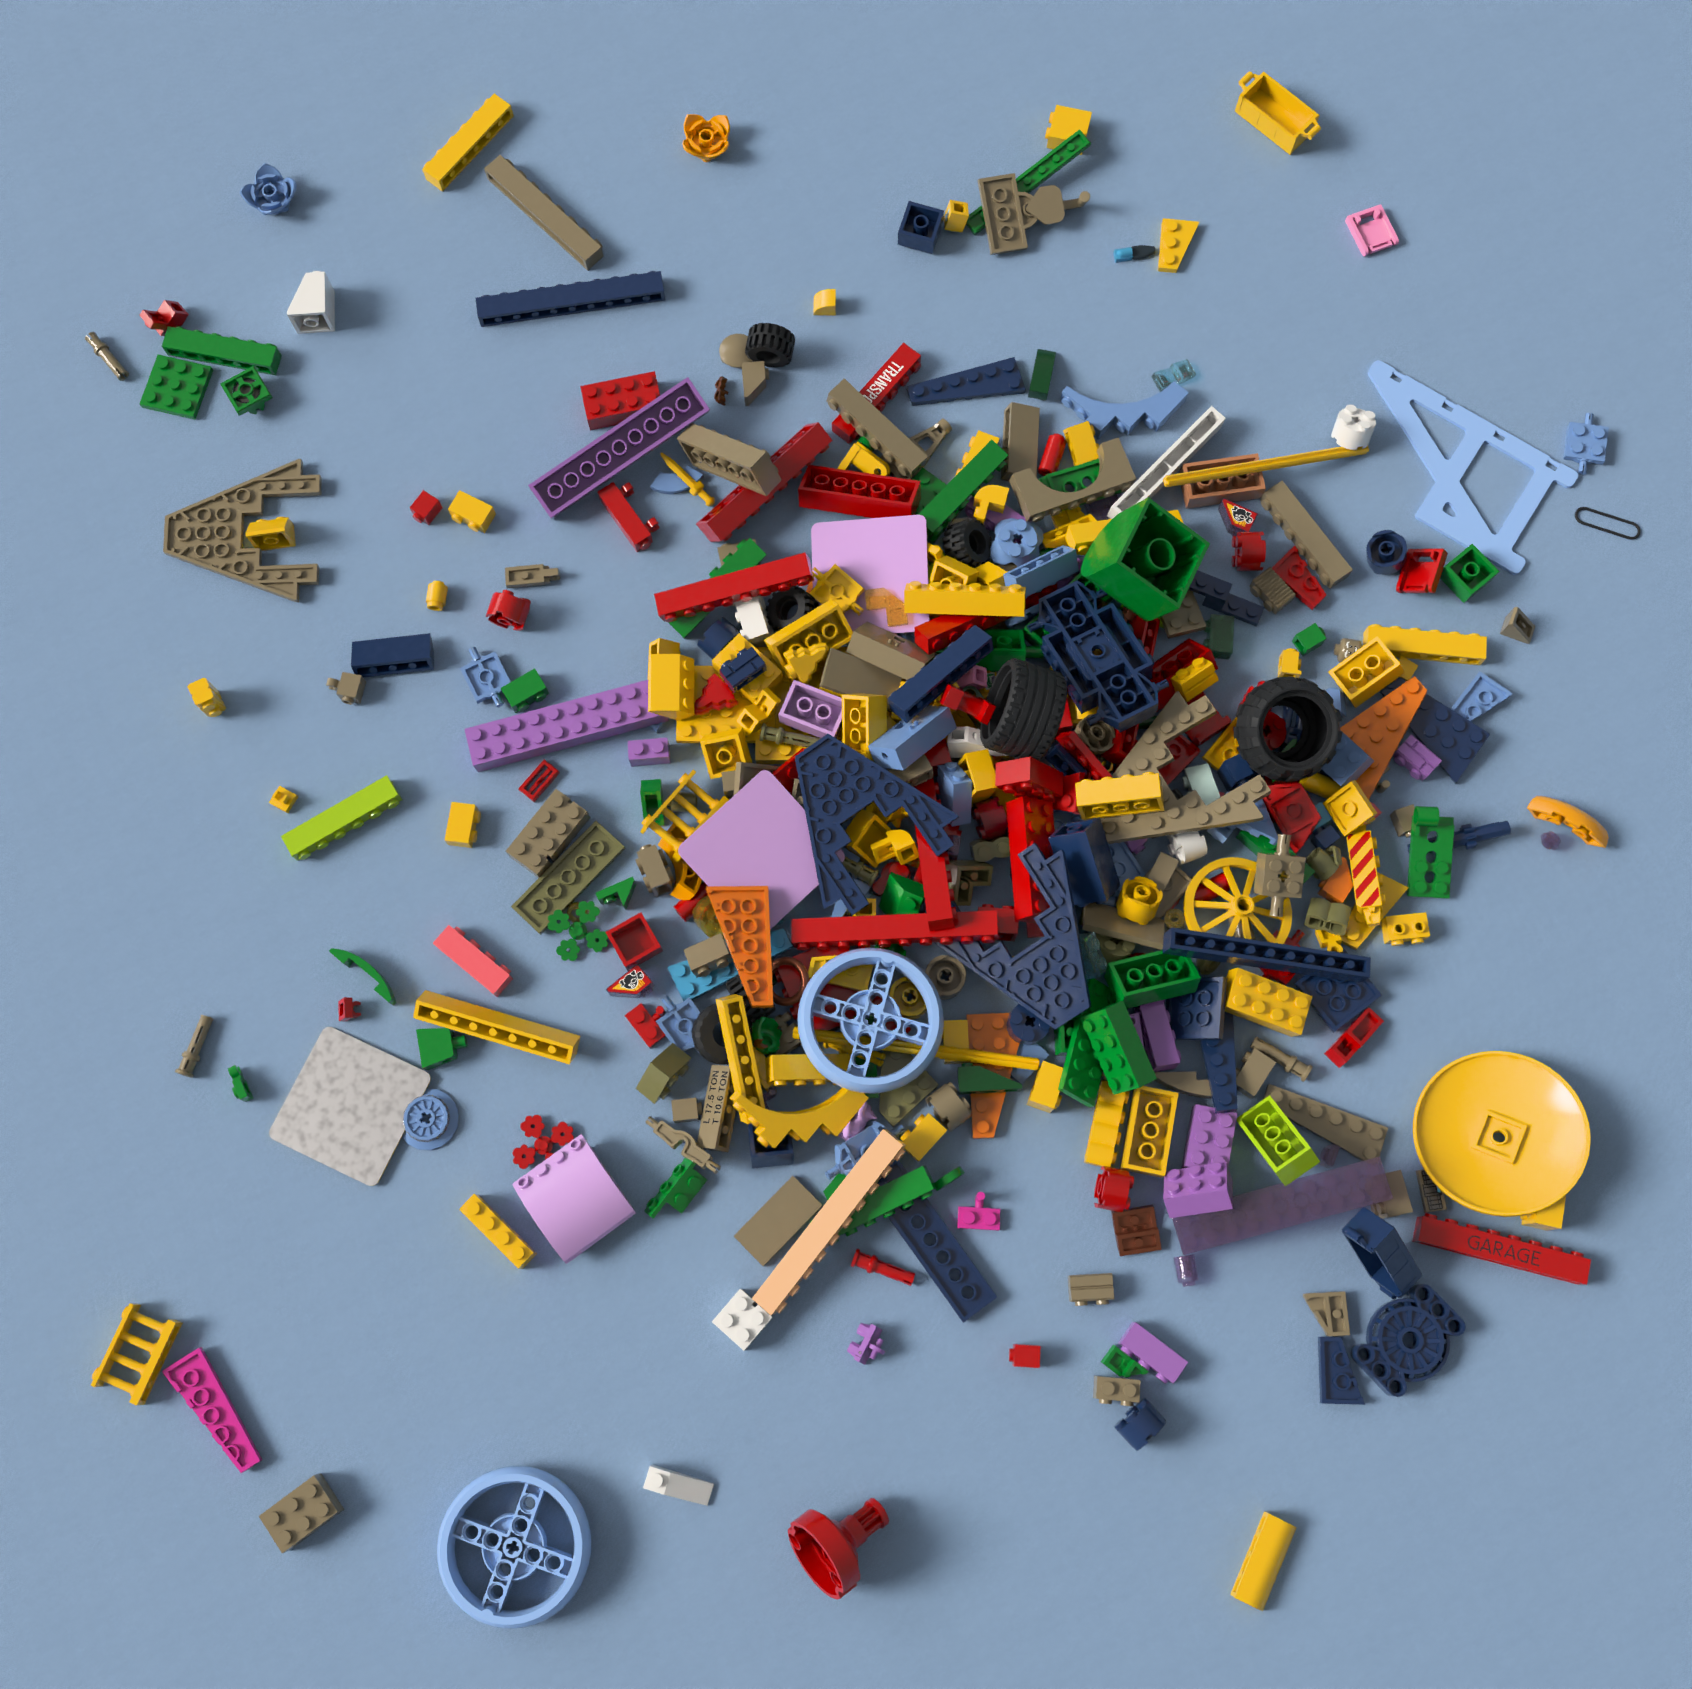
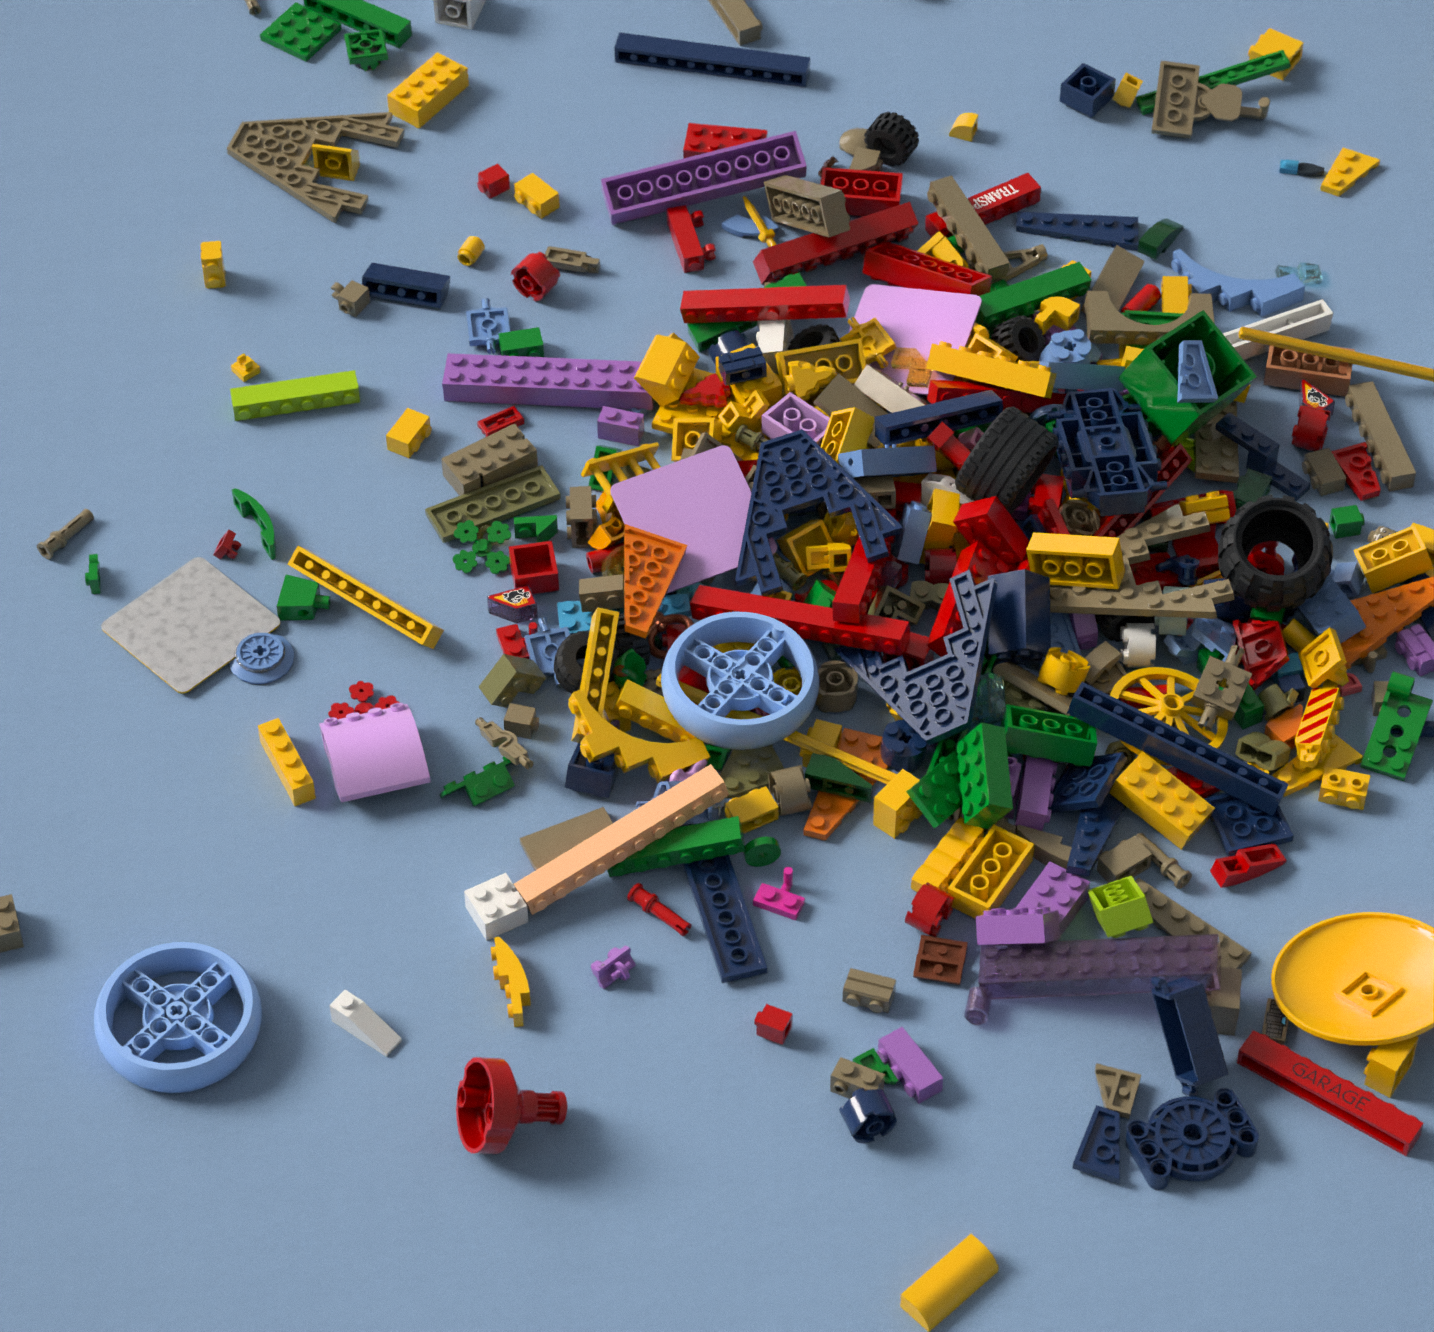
camera: 20 degrees right, 25 degrees down
coral brick [433,925,513,997] -> none
dark tan brick [697,1065,736,1153] -> none
none -> yellow brick [387,52,469,129]
none -> yellow slope [491,937,531,1027]
none -> red brick [820,167,903,216]
none -> dark blue piece [1155,554,1200,585]
none -> medium blue wing [1177,340,1218,403]

